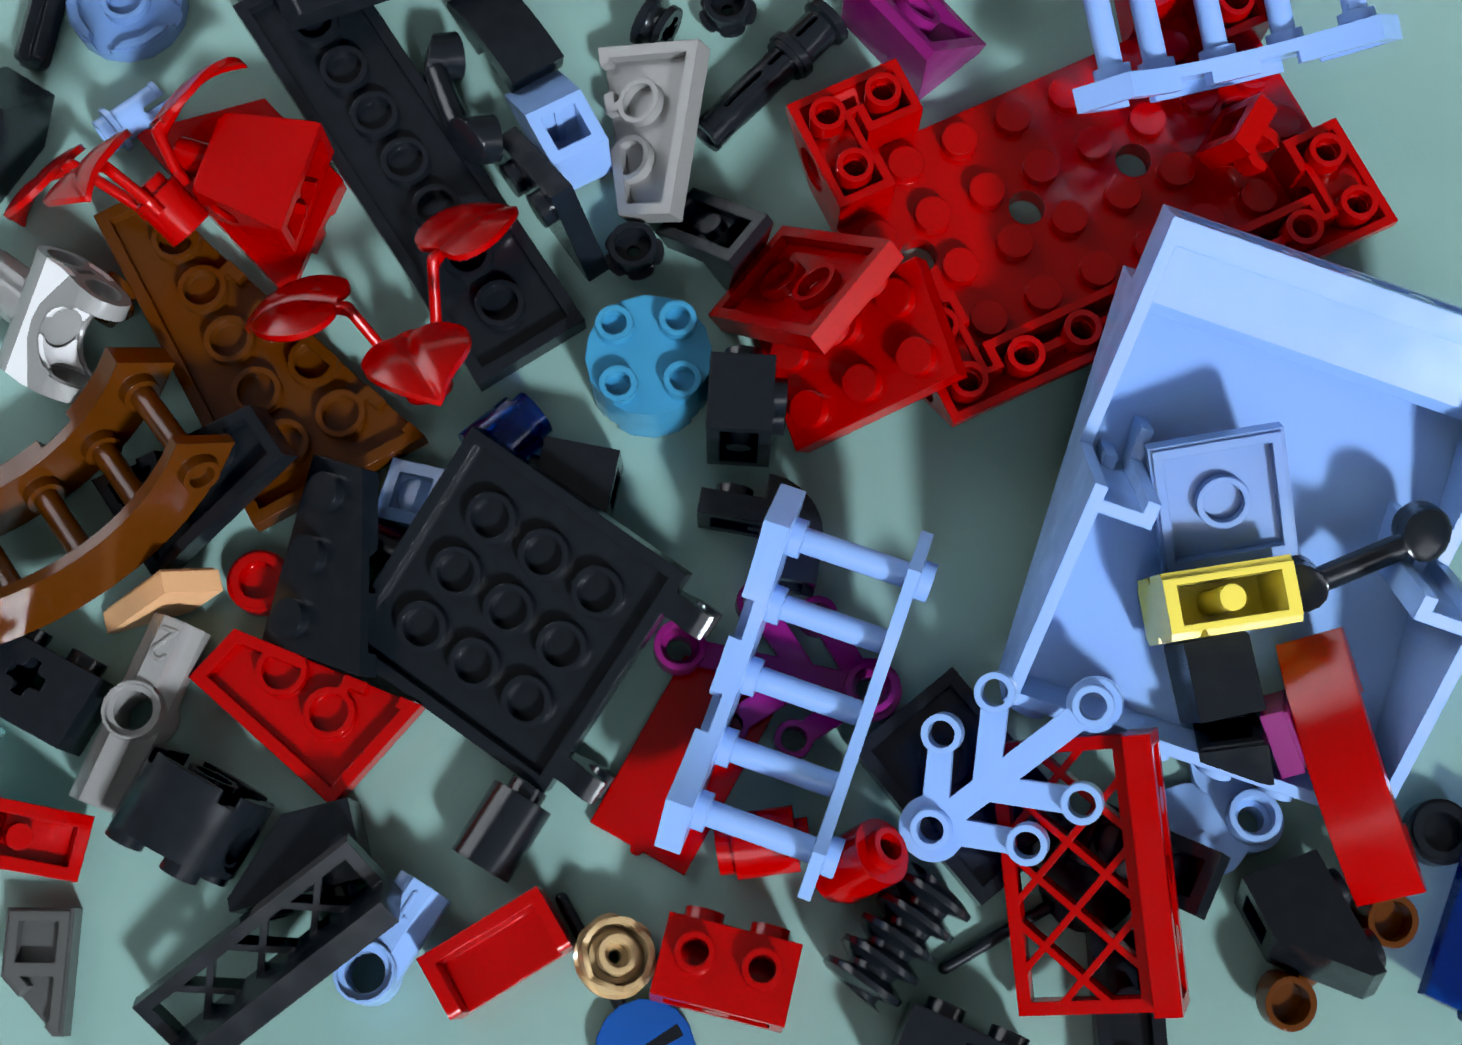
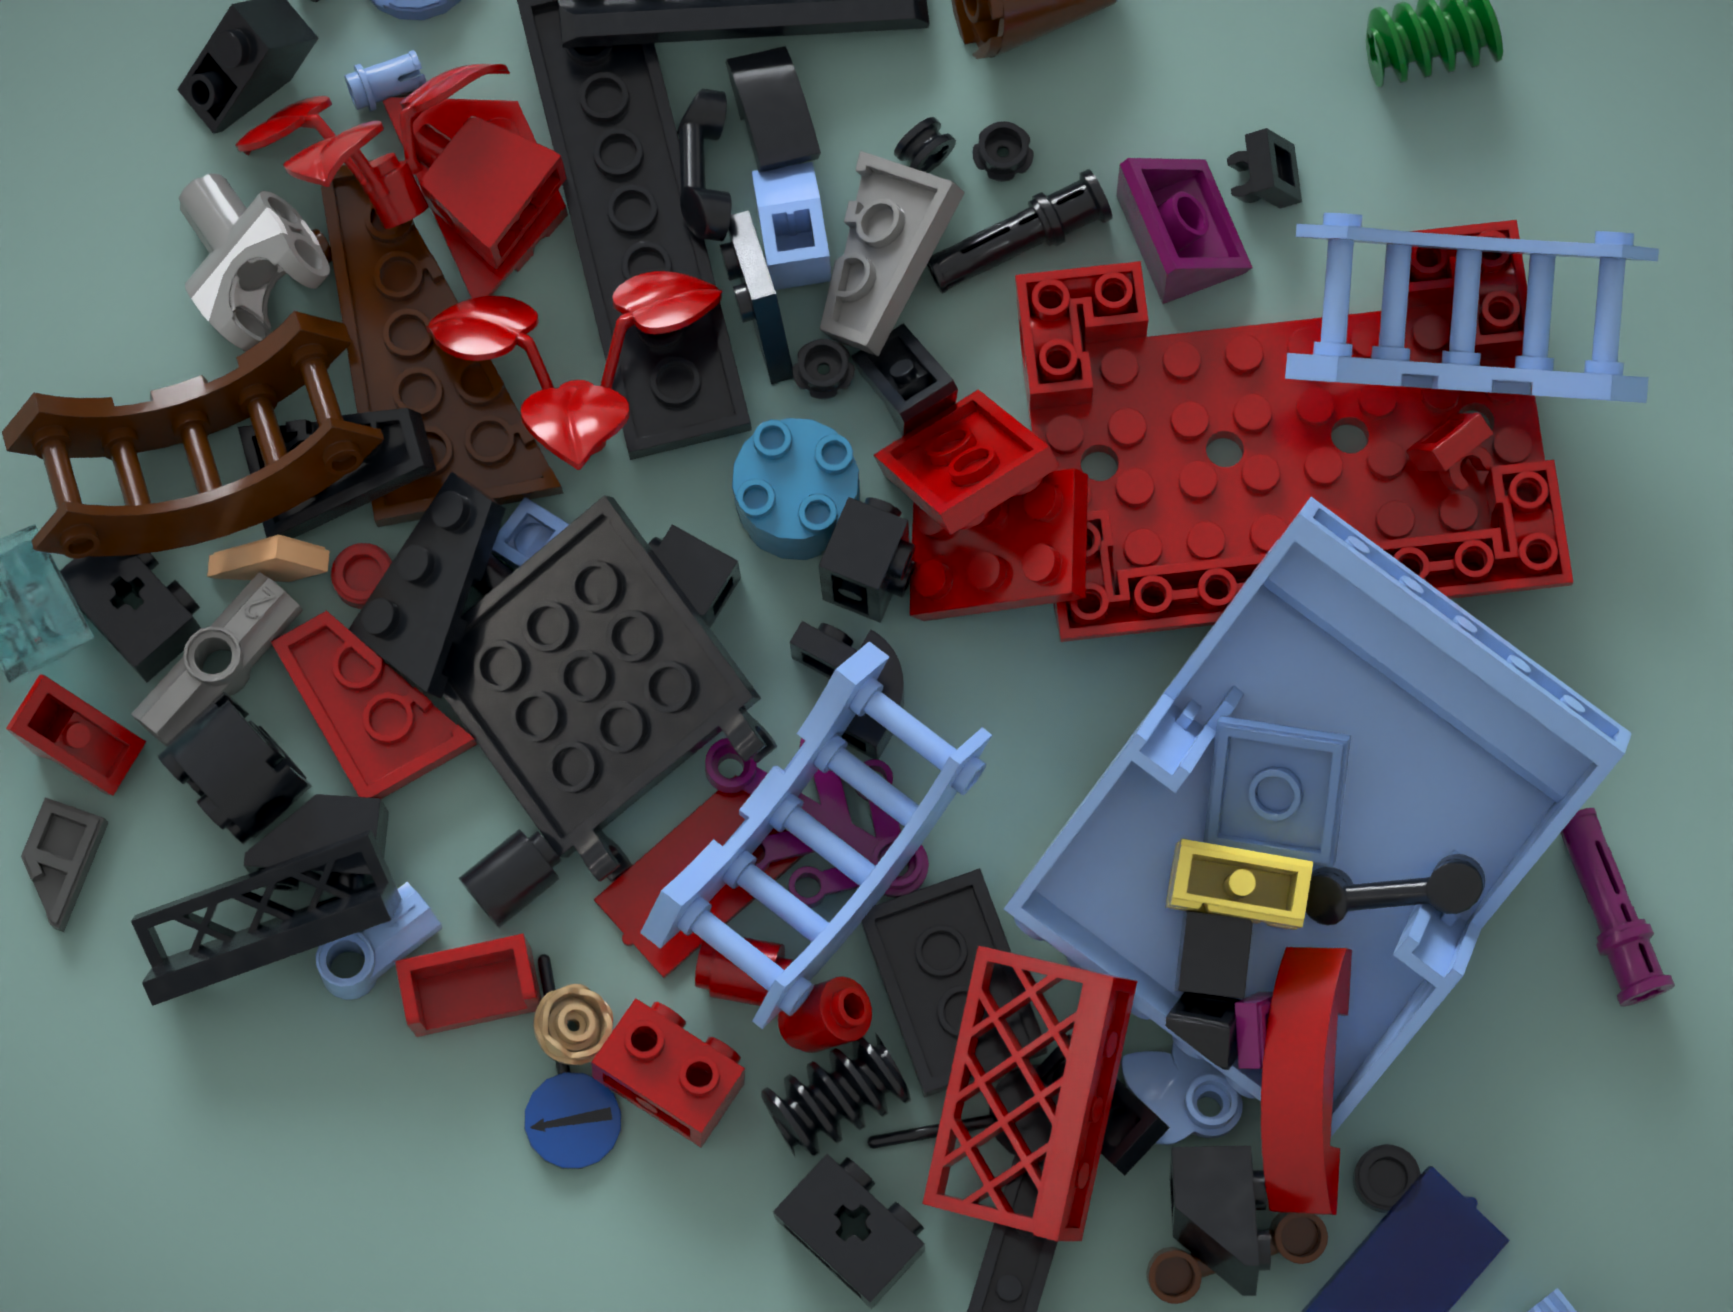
camera: 25 degrees right, 0 degrees up
clear blue brick [458,392,553,459] -> none
light blue plant [899,671,1124,866] -> none

